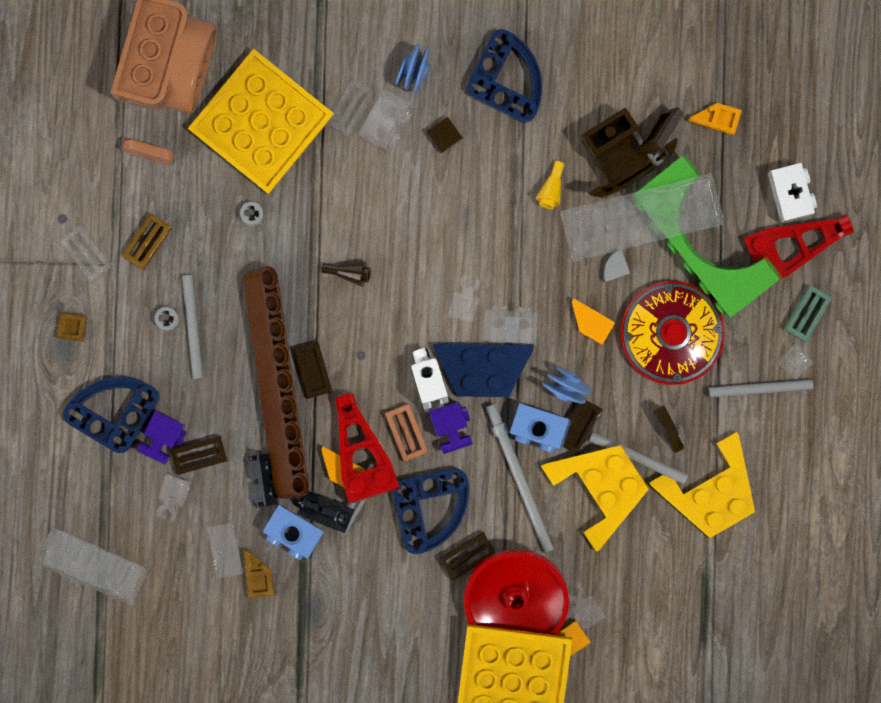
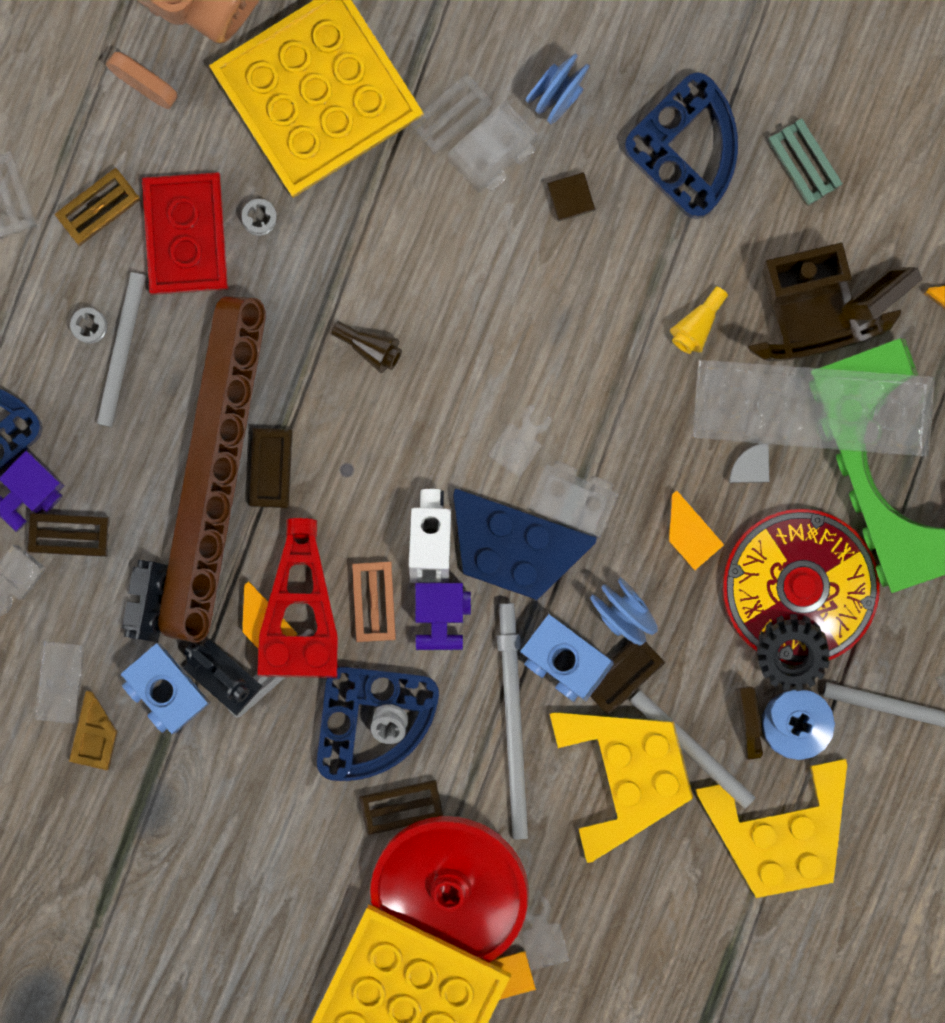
camera: 20 degrees right, 0 degrees up
none -> red tile [142,172,228,295]
none -> light grey bush [371,704,408,744]
none -> black tyre [757,614,830,691]
none -> medium blue piece [762,689,835,760]
none -> sand green tile [767,118,843,206]

